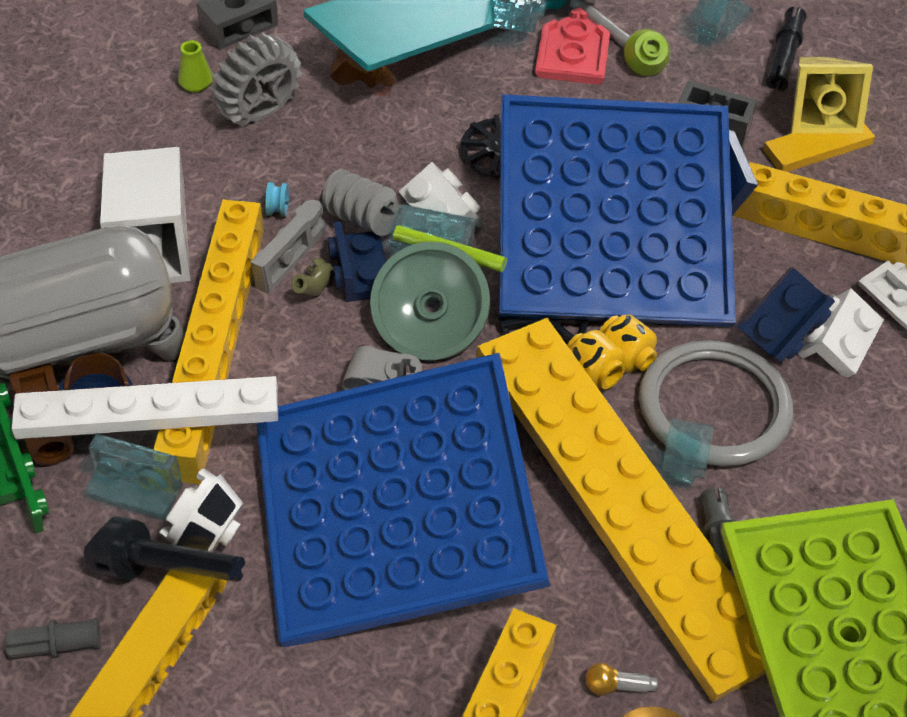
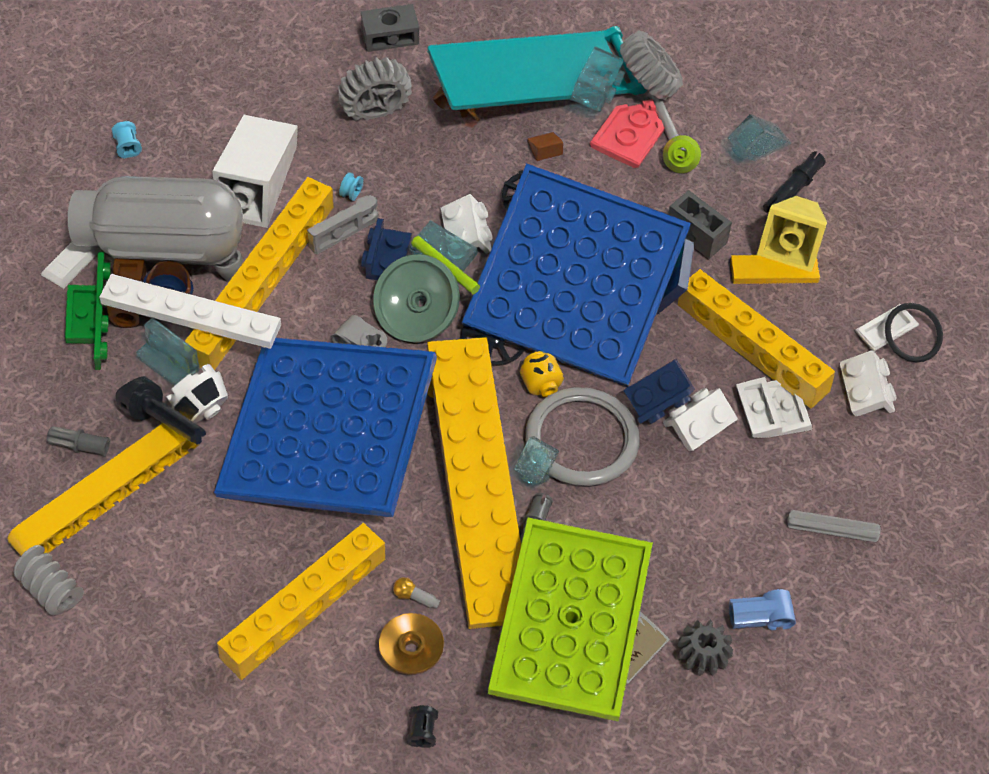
camera: 20 degrees right, 5 degrees up
lime cone [178,40,213,92] -> none
olive arm [291,258,333,297] -> none
light grey piece [320,168,401,236] -> none
yellow head [567,330,626,390] -> none
none -> dark orange slope [527,132,564,161]

